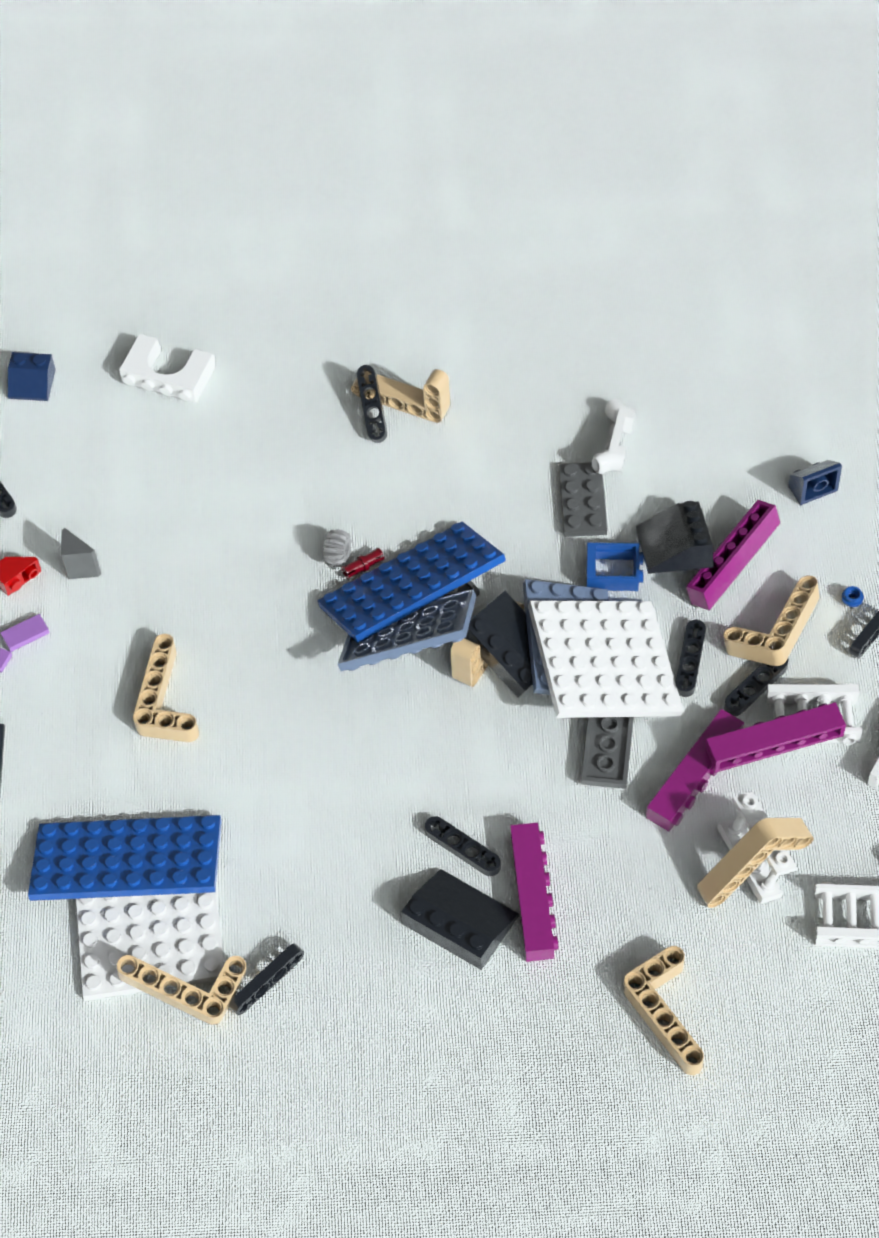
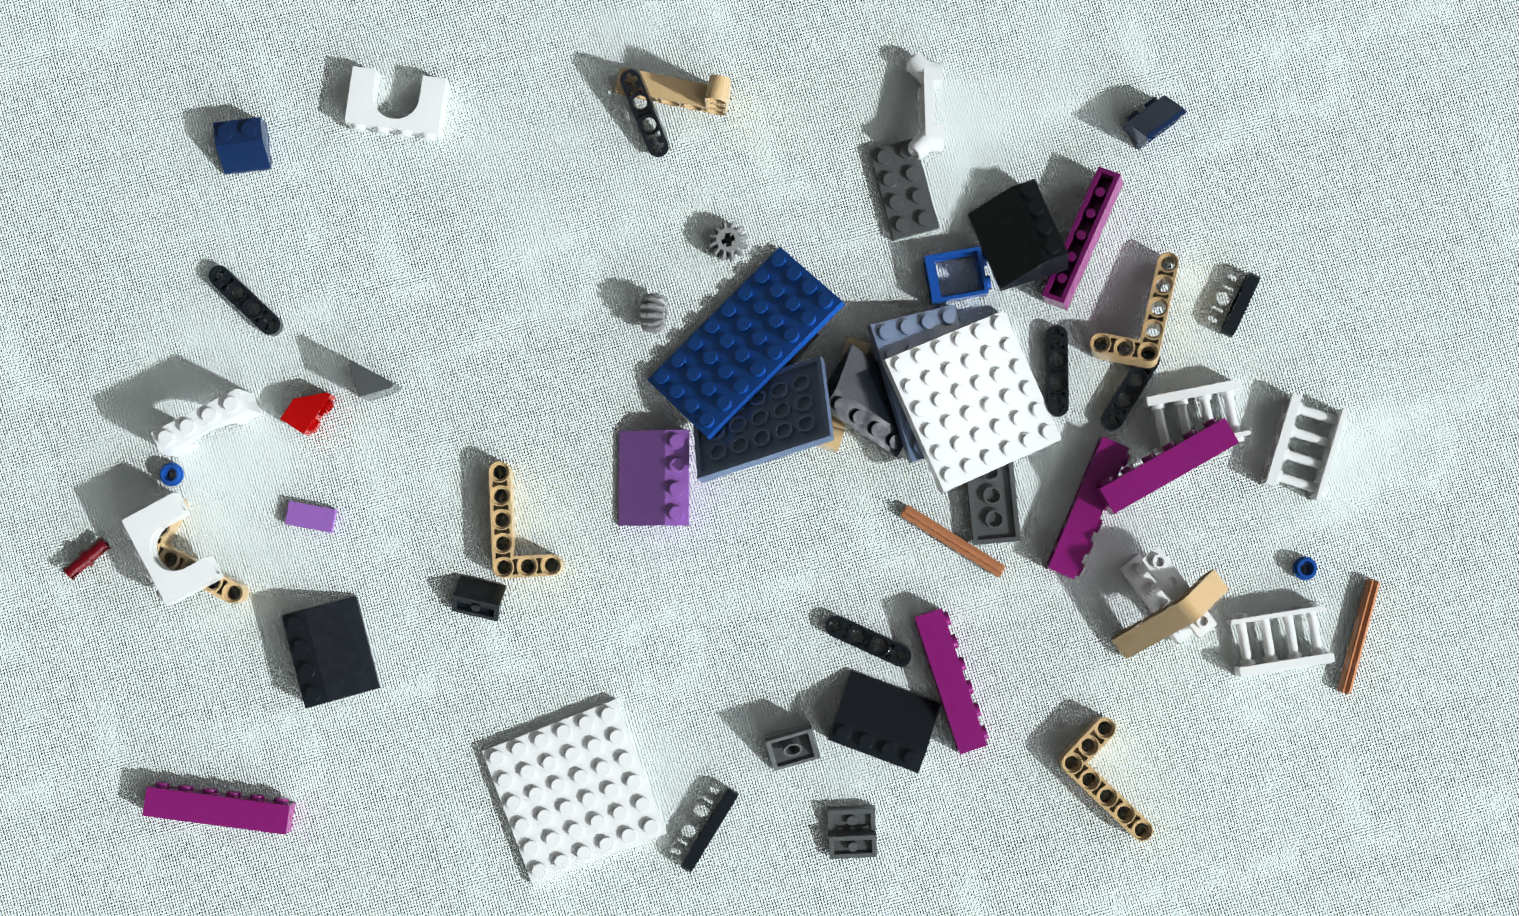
camera: 20 degrees left, 30 degrees up
medium lavender tile [0,614,50,652] -> none
blue plate [28,815,222,901] -> none
tan beam [117,955,246,1025] -> none
dark red pin [341,548,385,579] -> none
blue plate [841,586,864,607] -> none
none -> black panel [452,575,506,622]
none -> medium lavender slope [618,430,690,526]
none -> light grey gear [708,221,748,262]
none -> dark grey slope [764,722,820,771]
none -> dark grey slope [827,805,877,859]
none -> nougat axle [900,505,1005,577]

